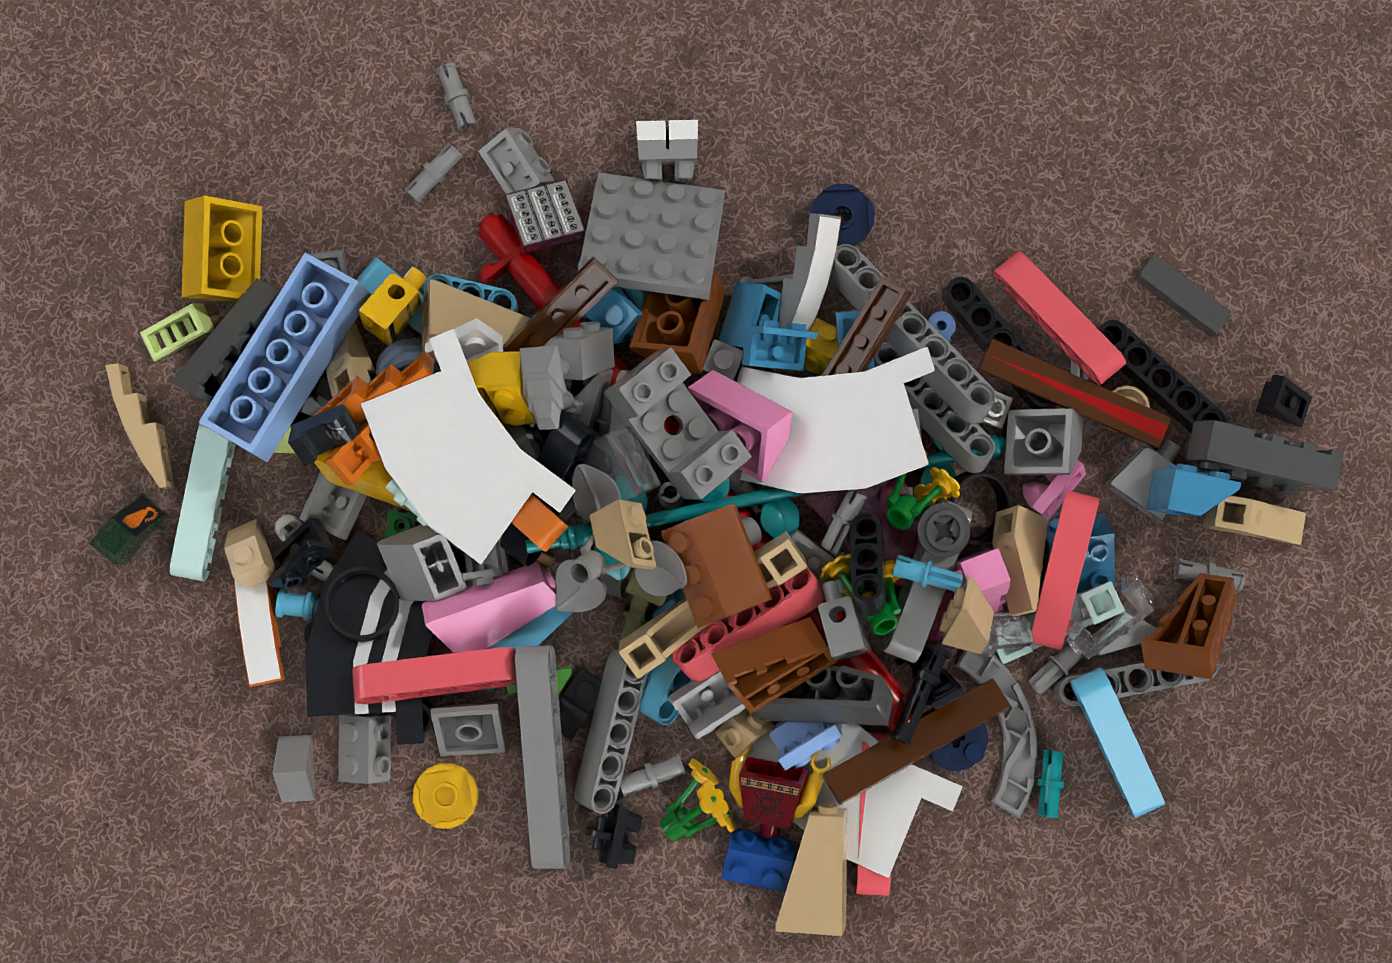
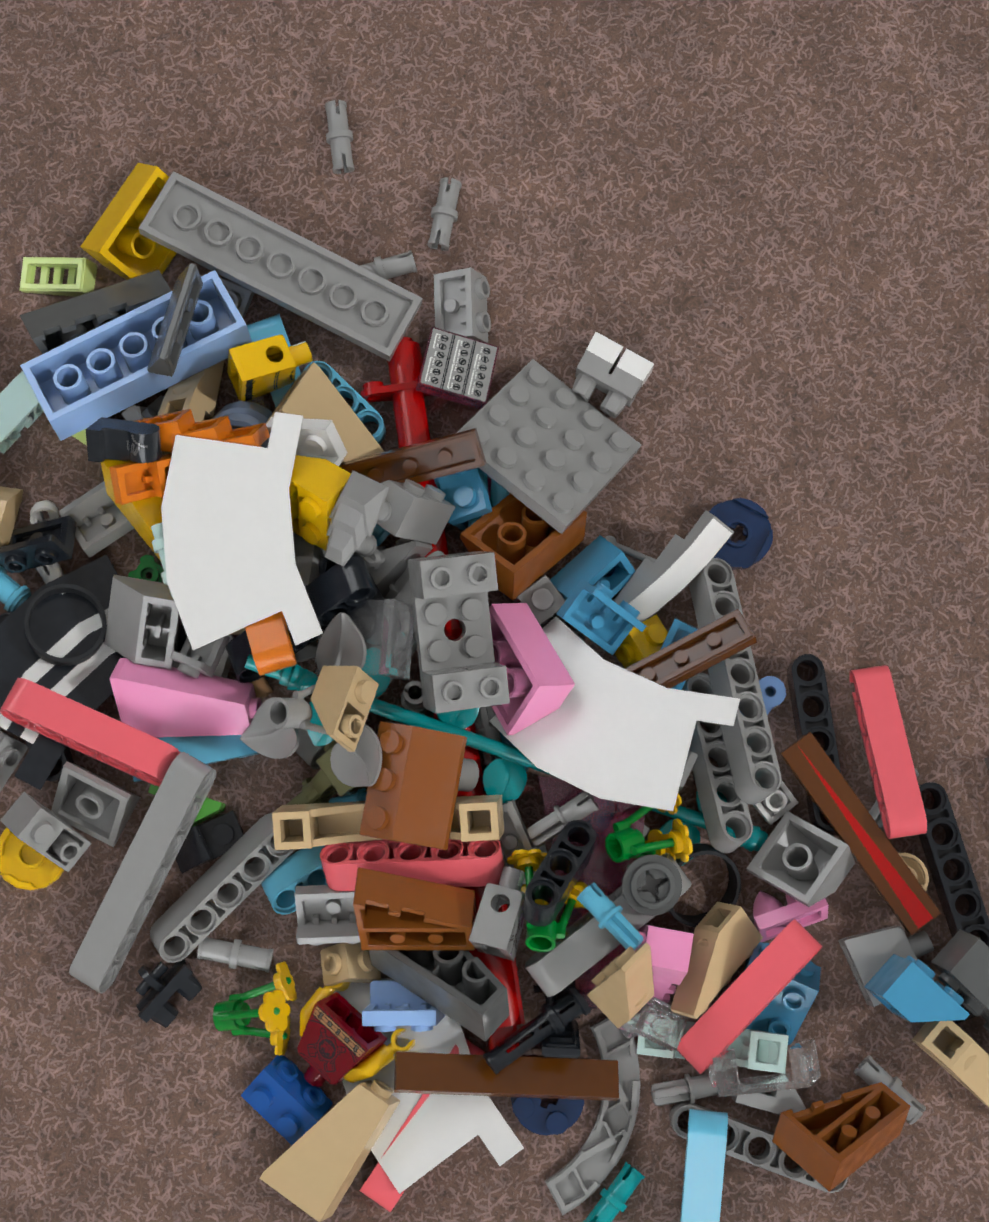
camera: 30 degrees right, 5 degrees down
none -> light grey slope [0,792,92,872]
none -> light grey plate [139,171,423,362]
none -> dark grey slope [147,263,203,377]
none -> light grey pin [325,100,355,174]

